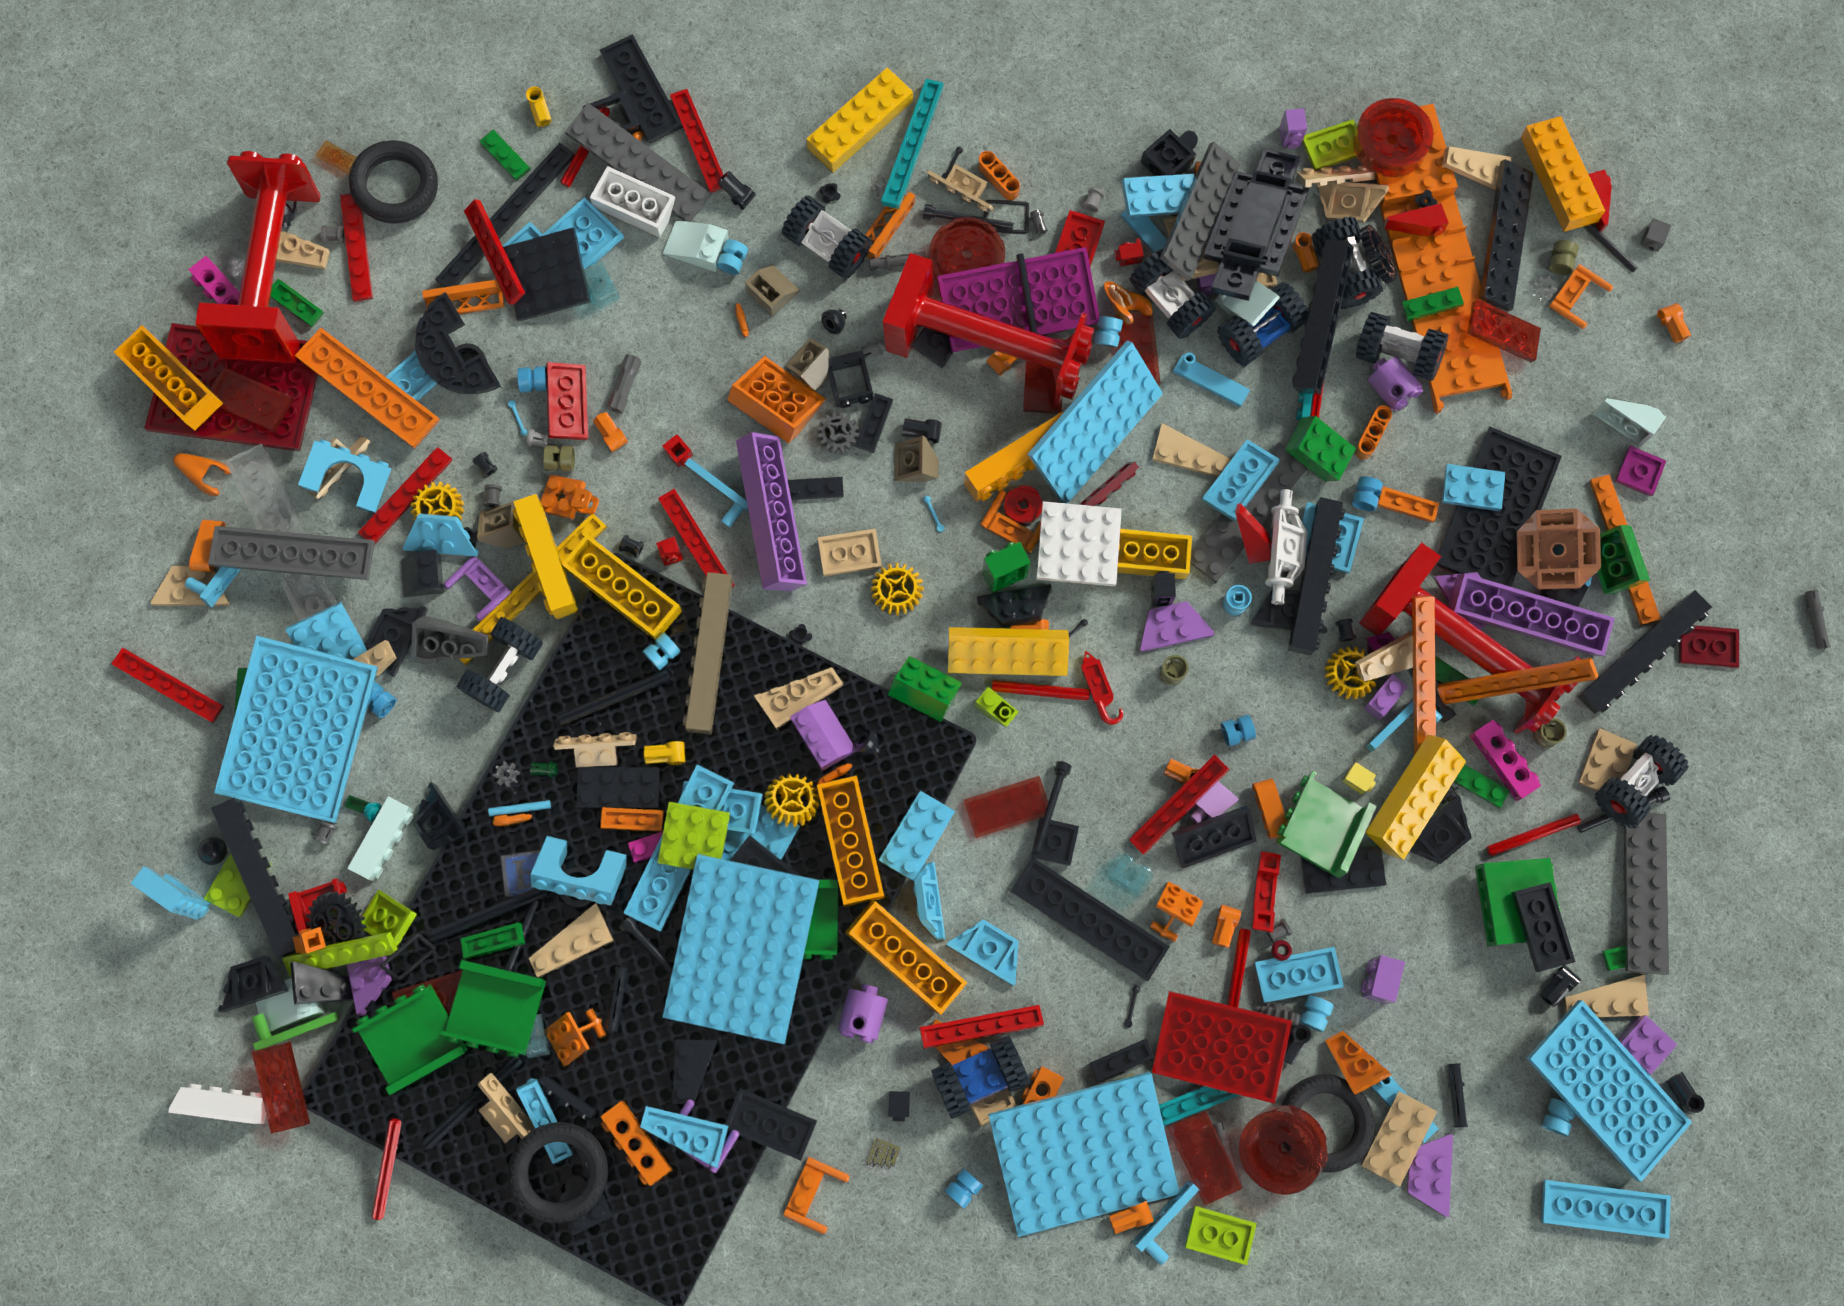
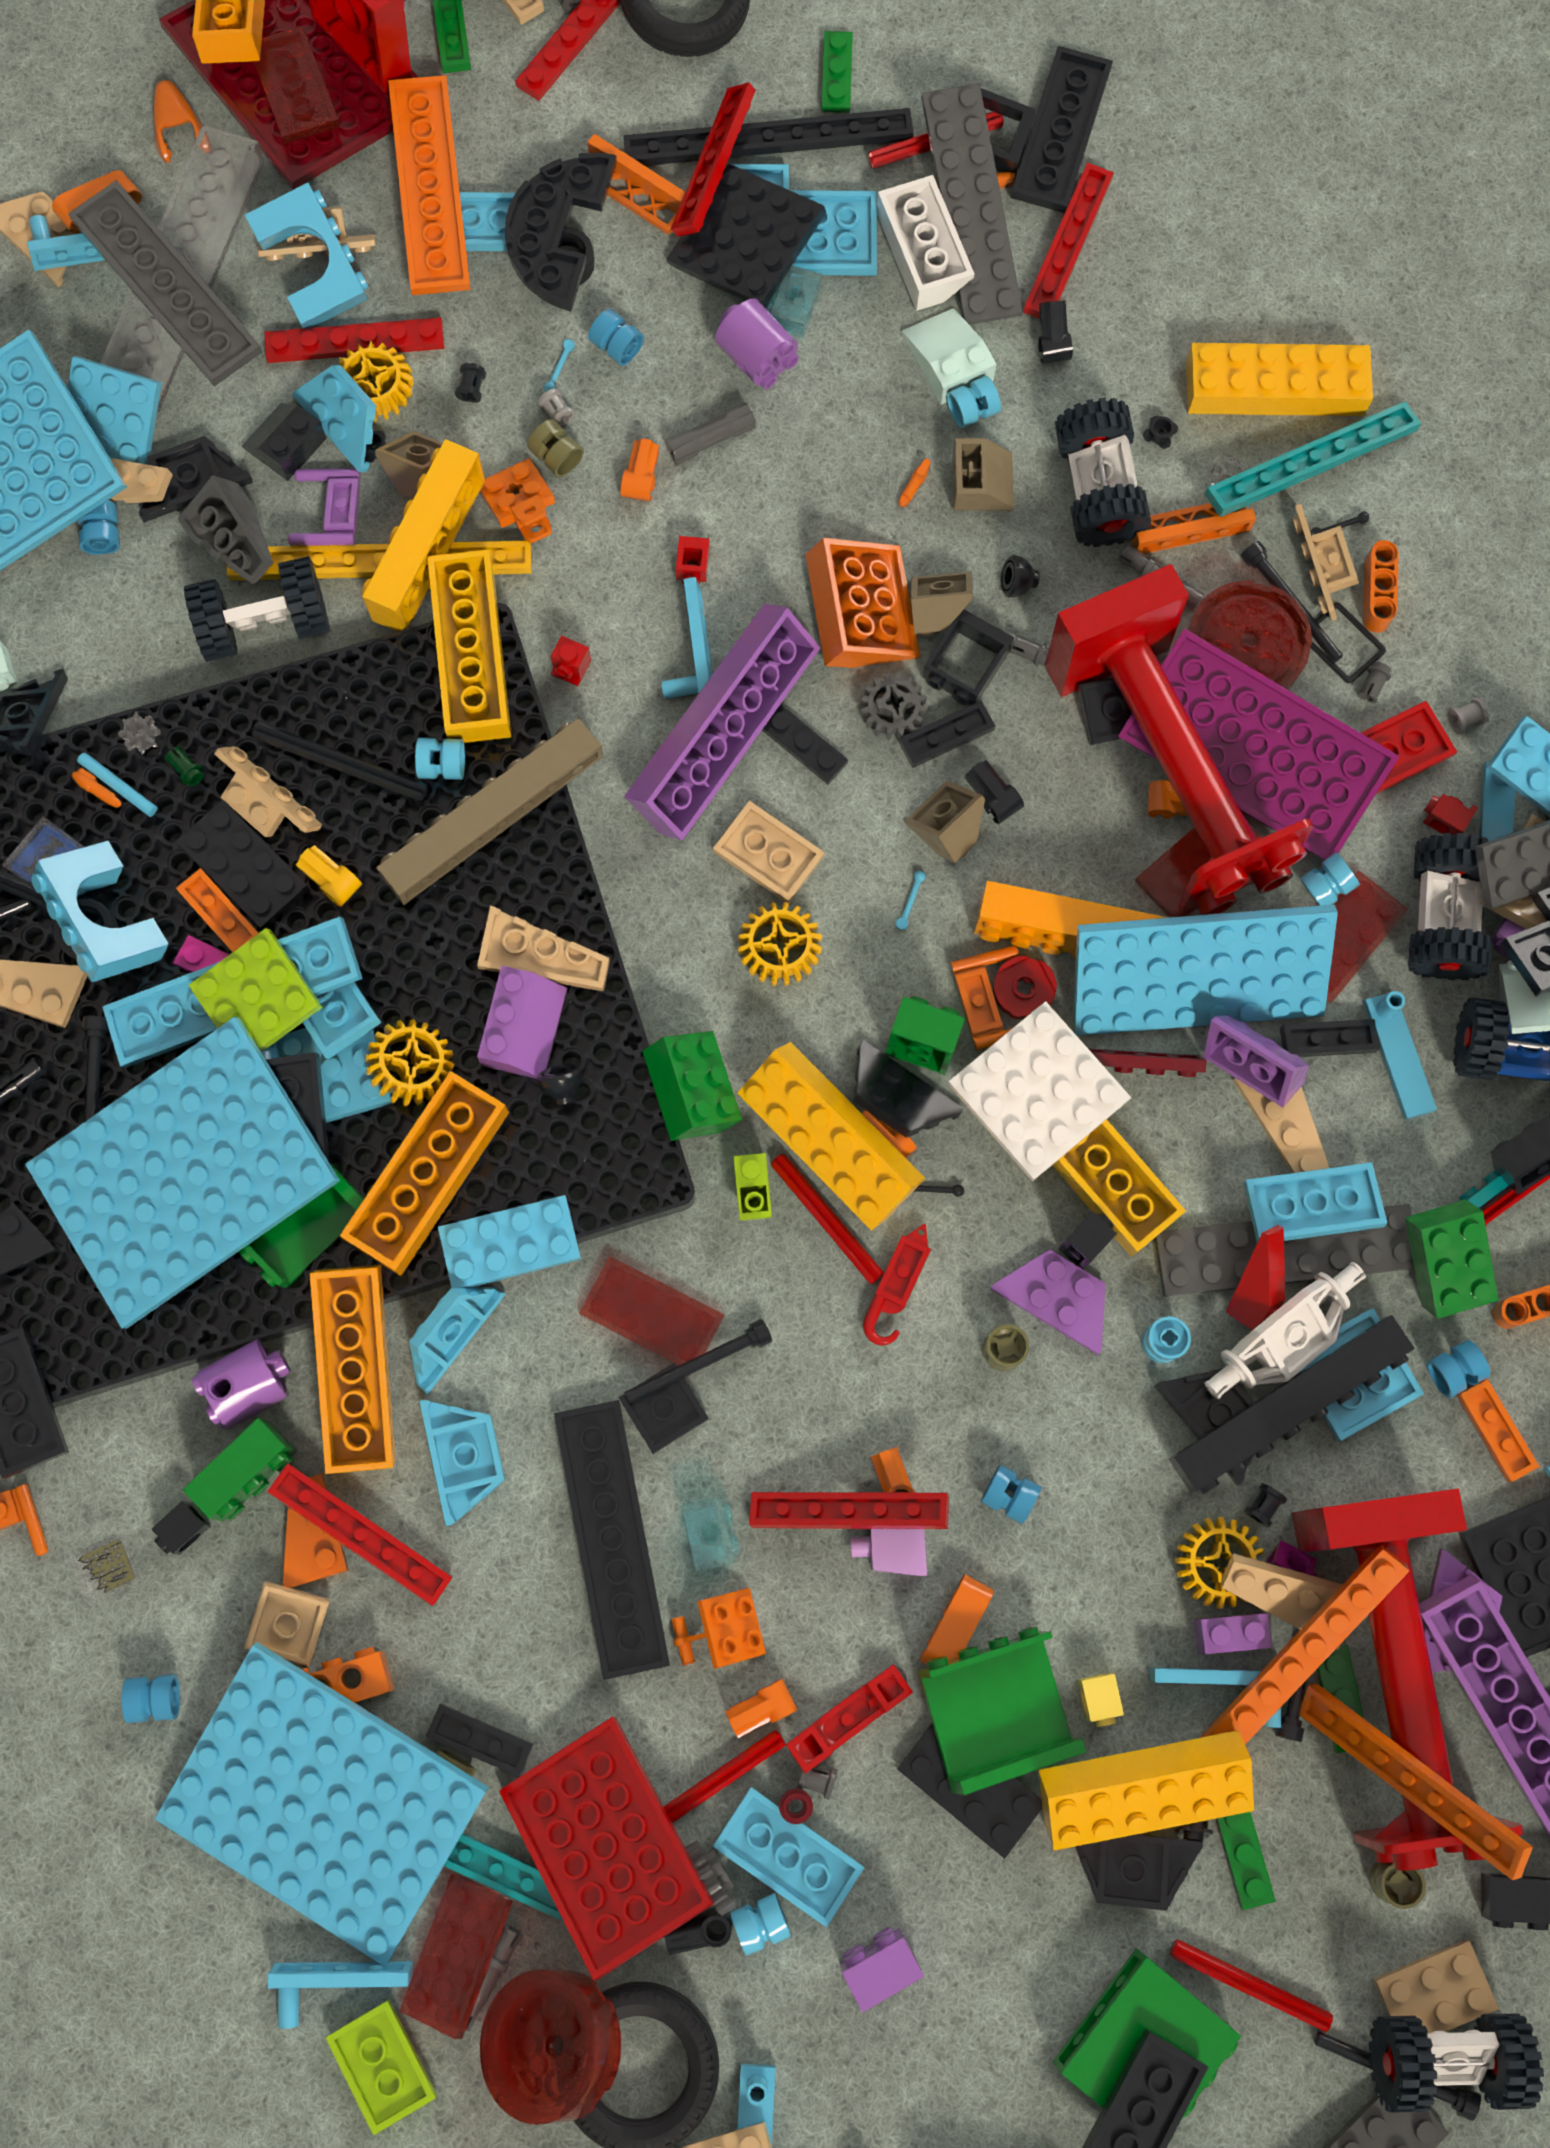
camera: 45 degrees right, 0 degrees up
dark grey bush [483,484,502,508] -> none
yellow piece [526,86,552,127] -> none
plate [546,362,588,440] -> none
black bush [619,535,644,558] -> none
red plate [658,488,735,588] -> none
black plate [789,624,812,646] -> none
orange piece [818,763,852,784] -> none
plate [931,1036,1030,1119] -> none
black piece [1016,253,1040,334] -> none
orange animal [1104,281,1153,324] -> none
orange piece [1109,1200,1154,1234] -> none
black hinge [1124,986,1140,1028] -> none
black plate [1172,805,1257,869] -> none
orange wing [1325,1031,1392,1095] -> none
dark pink brick [1470,720,1541,801] -> none
none -> green brick [183,1418,298,1521]
none -> medium lavender cylinder [715,299,799,390]
none -> medium lavender slope [1203,1015,1309,1107]
none -> black plate [1280,1019,1380,1057]

